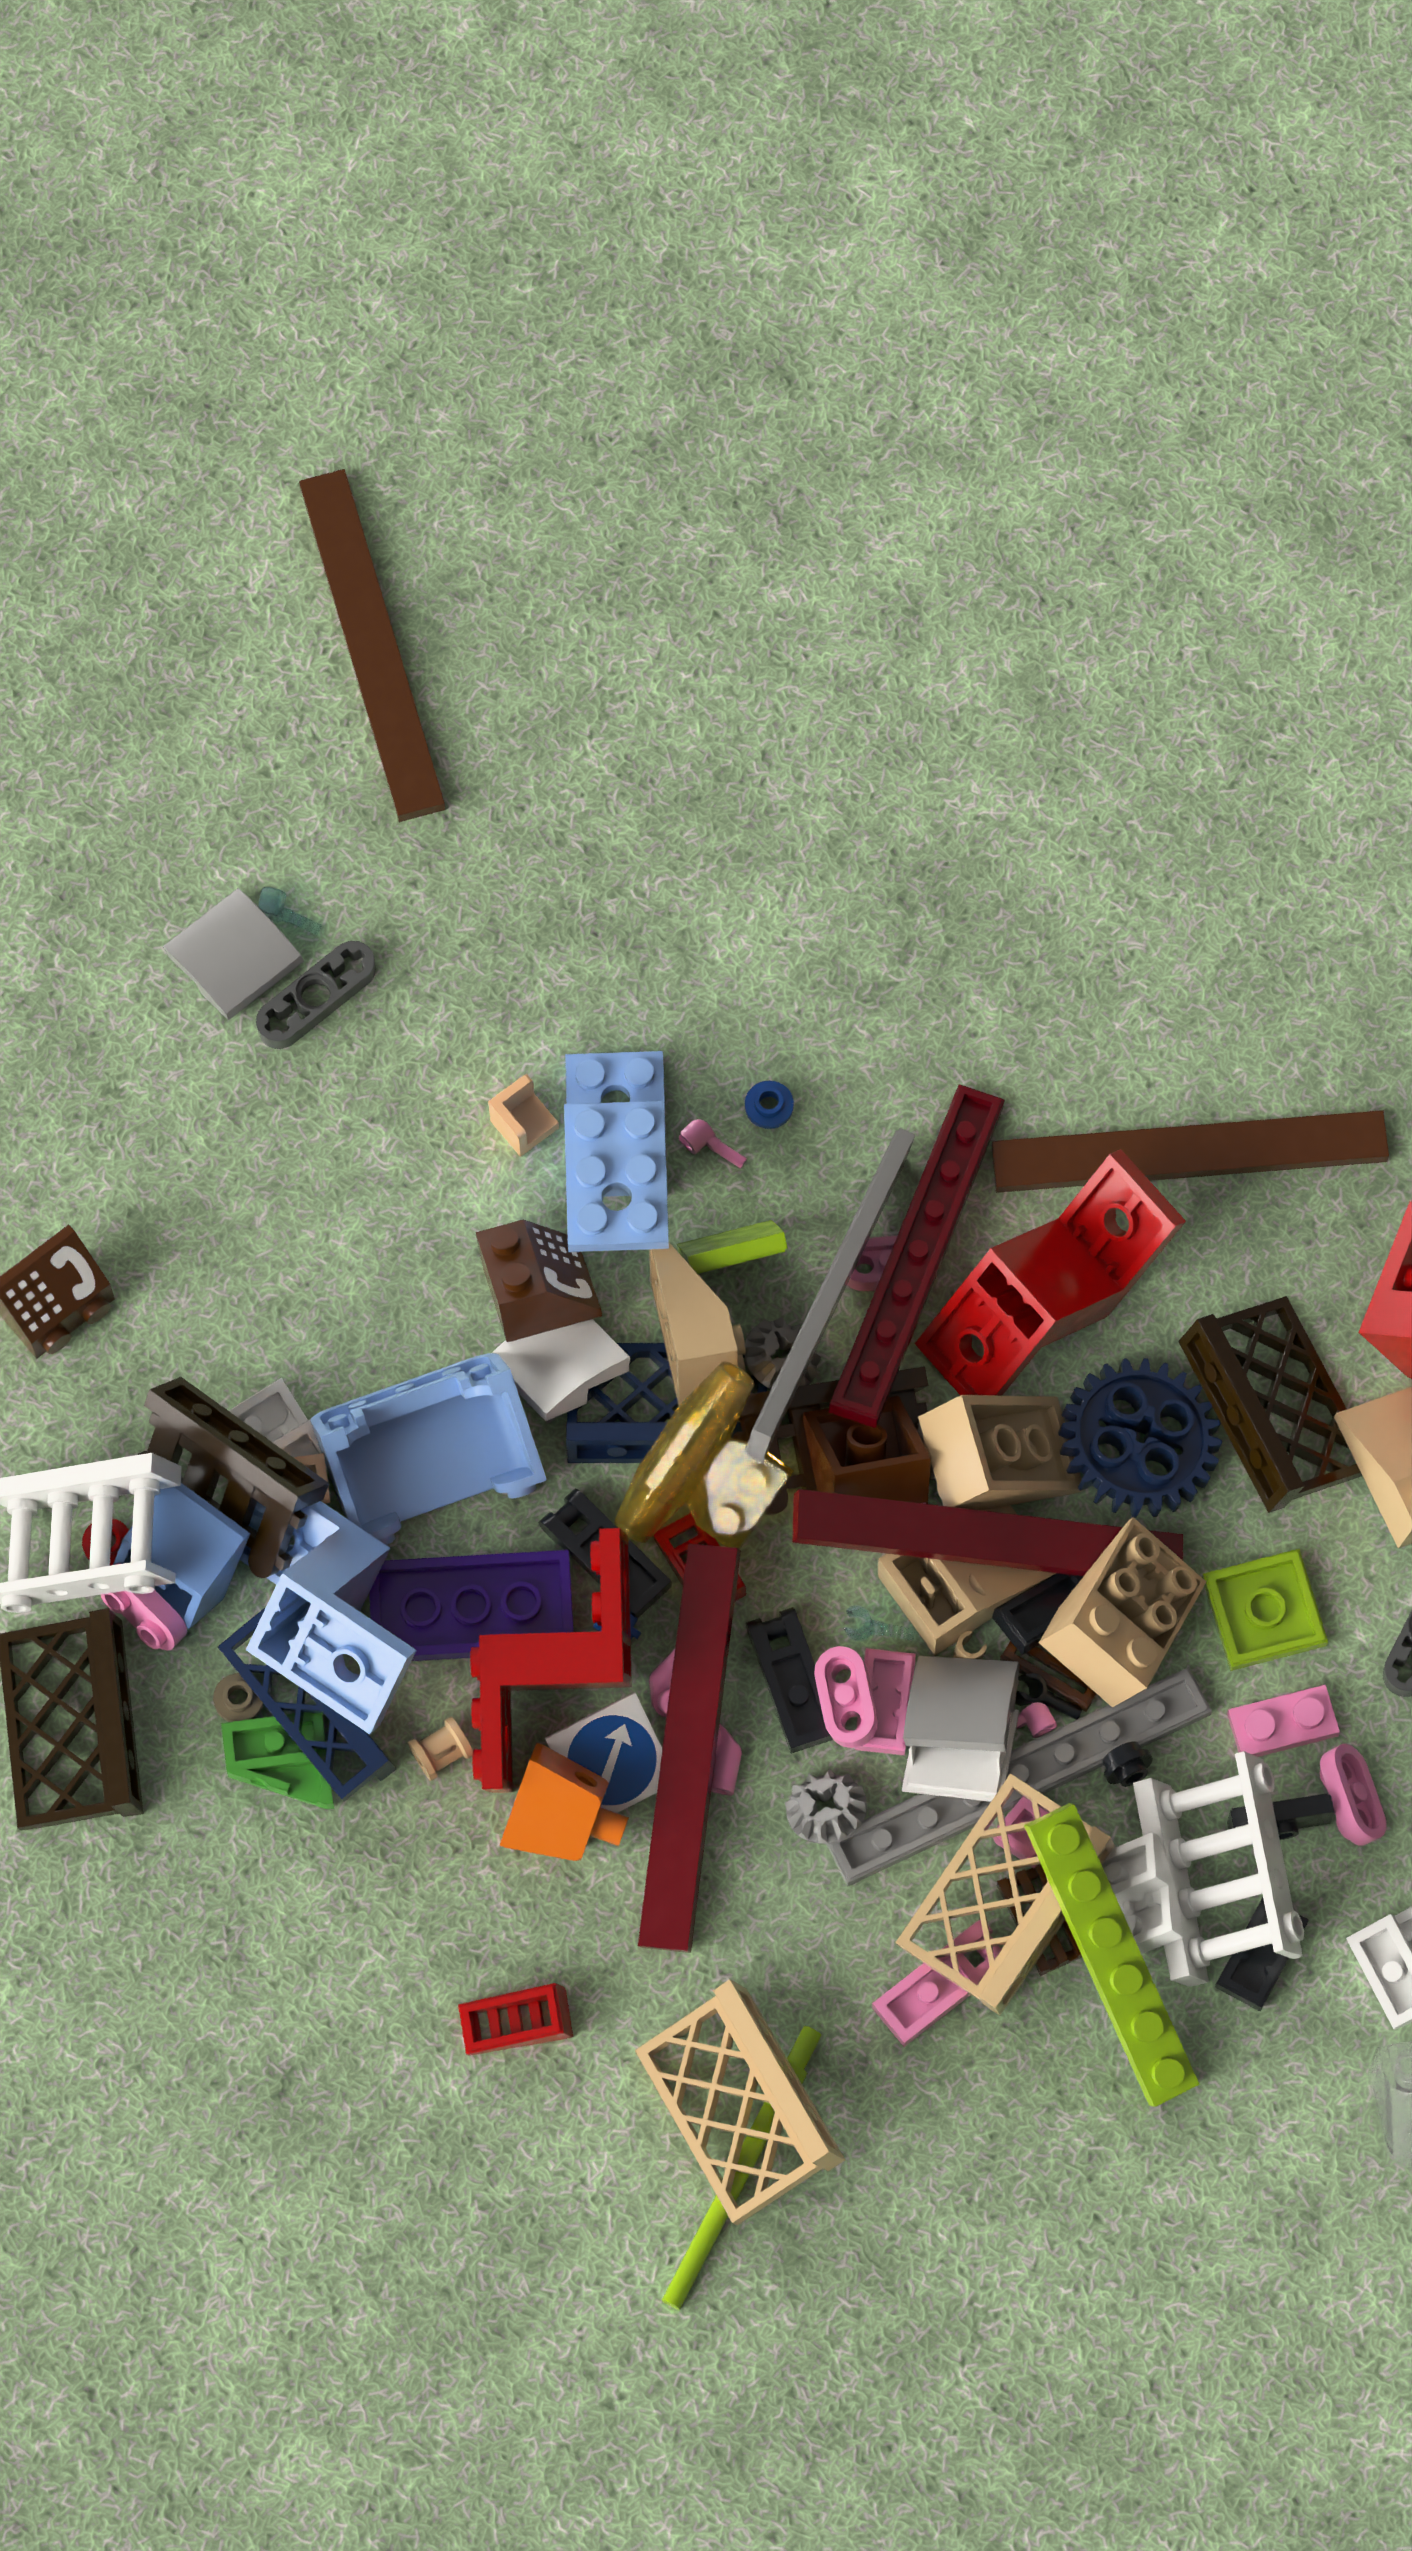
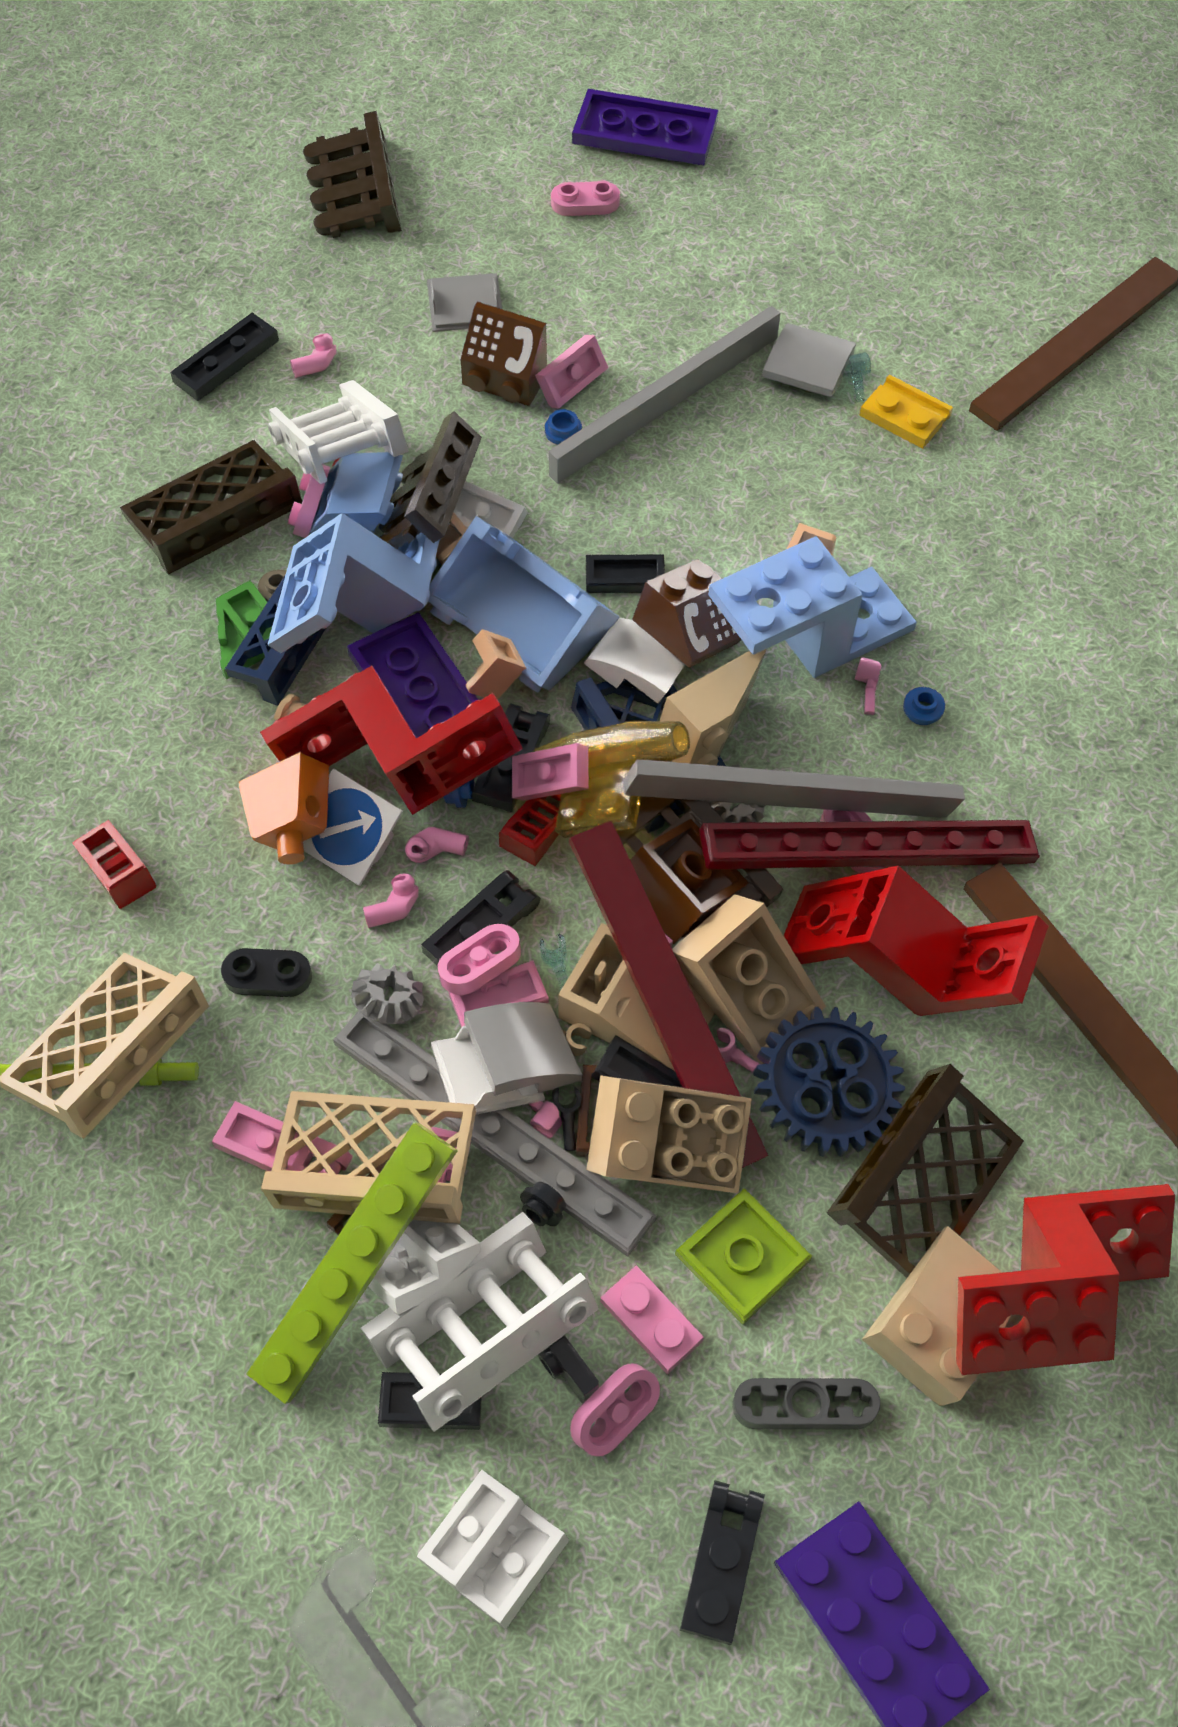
camera: 60 degrees right, 10 degrees down
dark grey beam [256,941,376,1049] -> none
dark red tile [638,1543,741,1953] -> none
lime tile [677,1220,788,1274] -> none
none -> black plate [221,948,312,997]
none -> light nougat panel [466,629,526,700]
none -> bright pink plate [512,743,589,801]
none -> bright pink plate [535,335,608,409]
none -> blue plate [545,409,582,445]
none -> light grey tile [549,306,781,484]
none -> black tile [586,554,665,593]
none -> bright pink hand [717,1028,759,1073]
none -> yellow plate [859,374,953,449]

